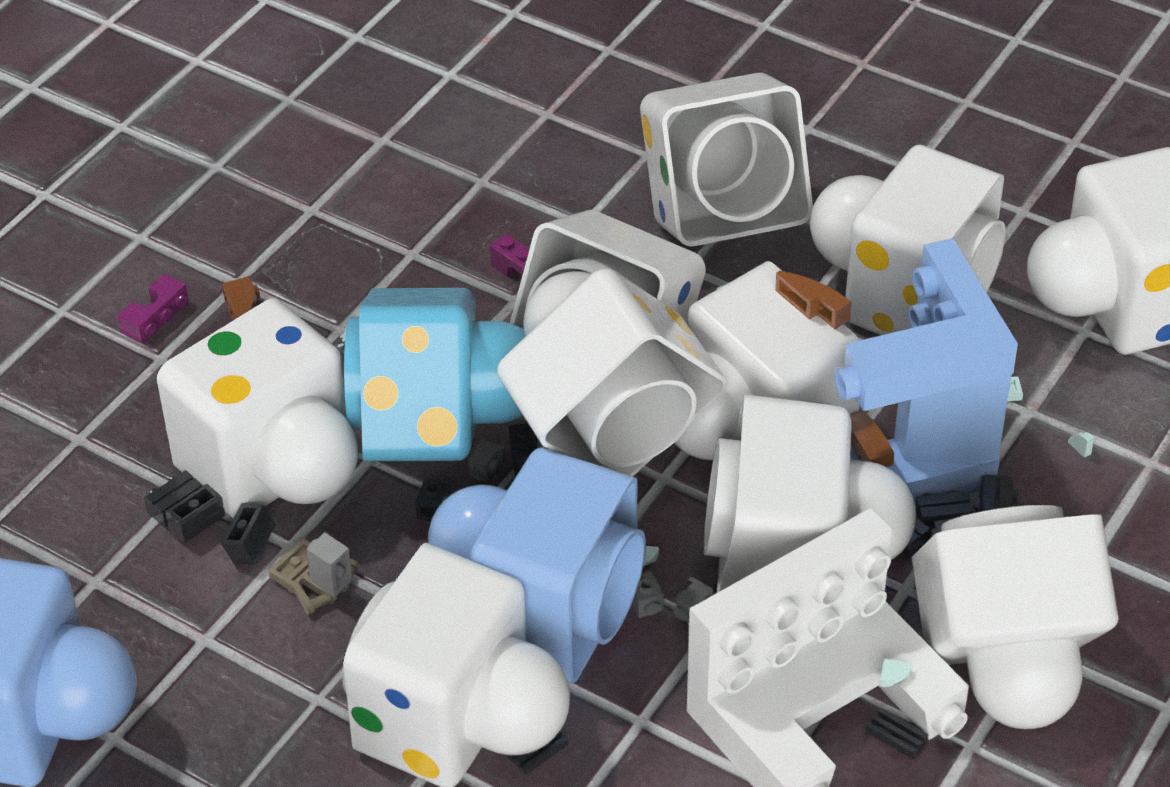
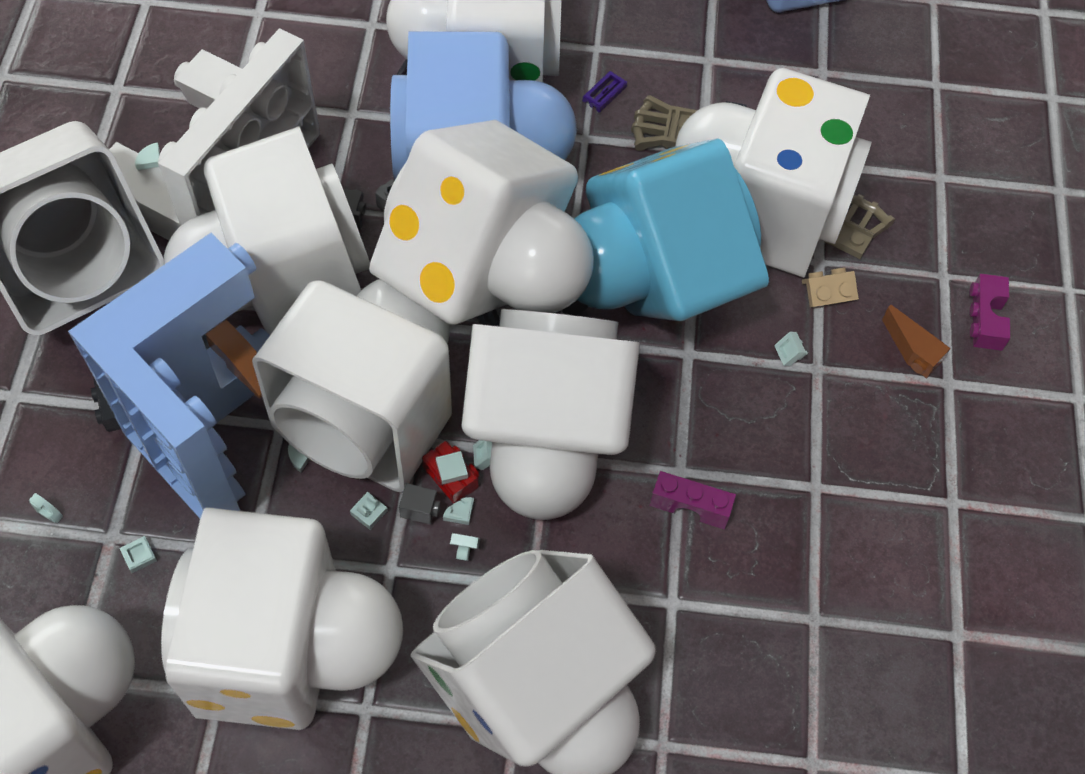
camera: 150 degrees right, 15 degrees up
light grey brick [307,532,352,597] -> none
dark orange slope [775,271,852,330] -> none
none -> dark purple tile [582,71,627,113]

